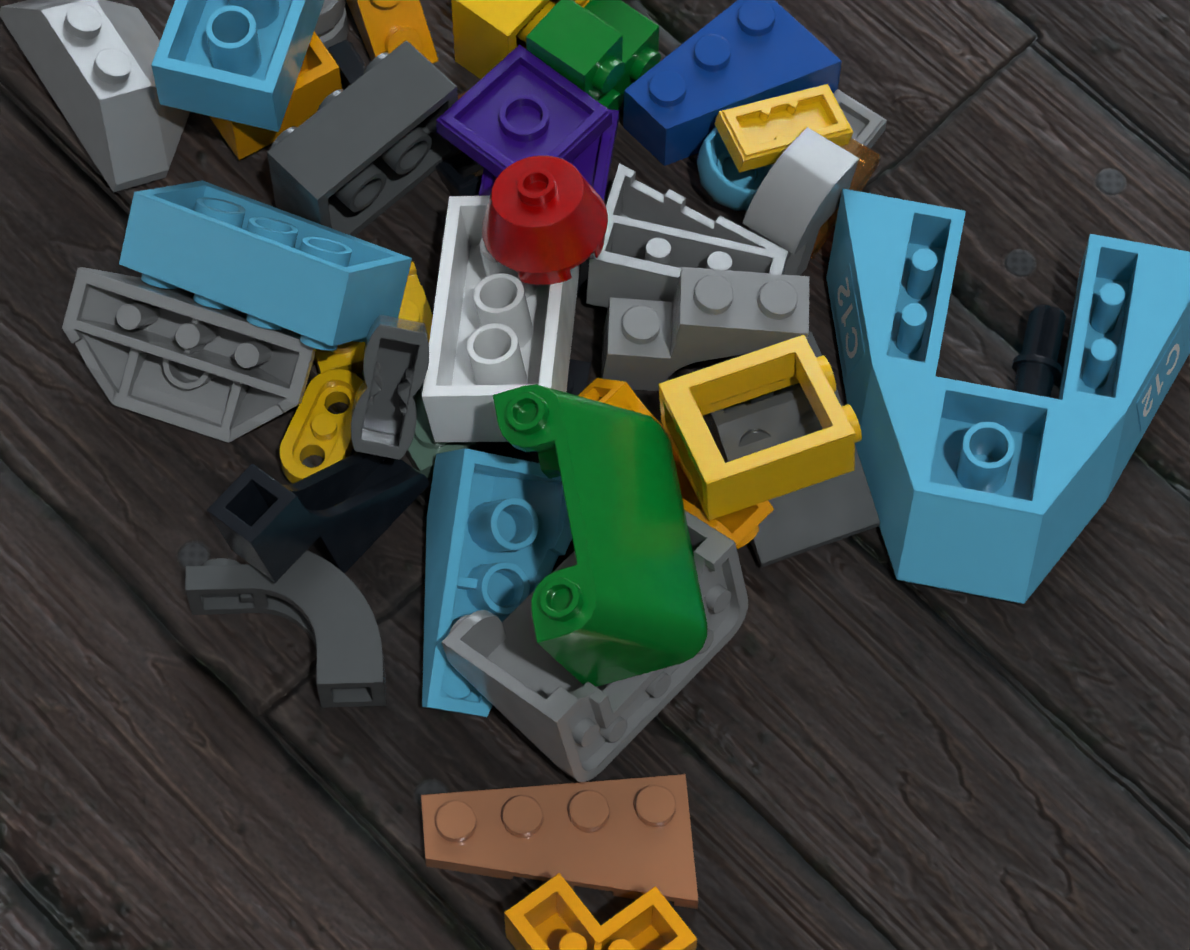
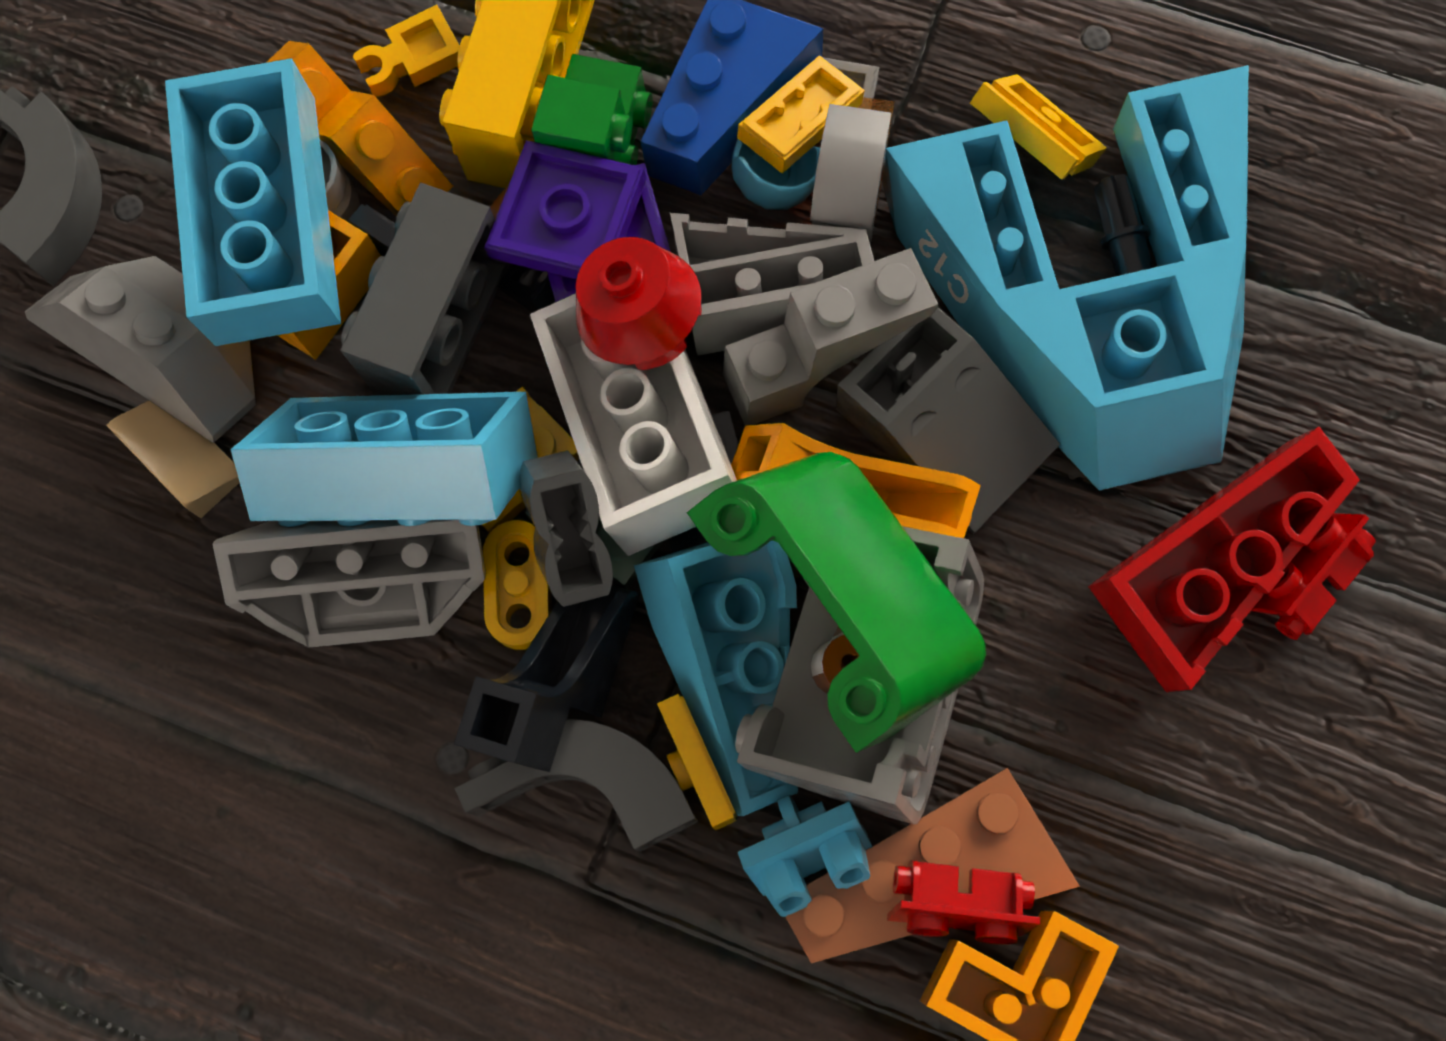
camera: 15 degrees left, 10 degrees up
yellow window [658,335,862,521] -> none
none -> tan slope [106,401,240,518]
none -> yellow plate [657,694,738,831]
none -> medium azure hips [737,795,872,917]
none -> red hinge [887,860,1040,945]
none -> yellow plate [970,74,1107,180]
none -> red wedge [1088,427,1360,692]
none -> red hinge [1251,513,1376,640]

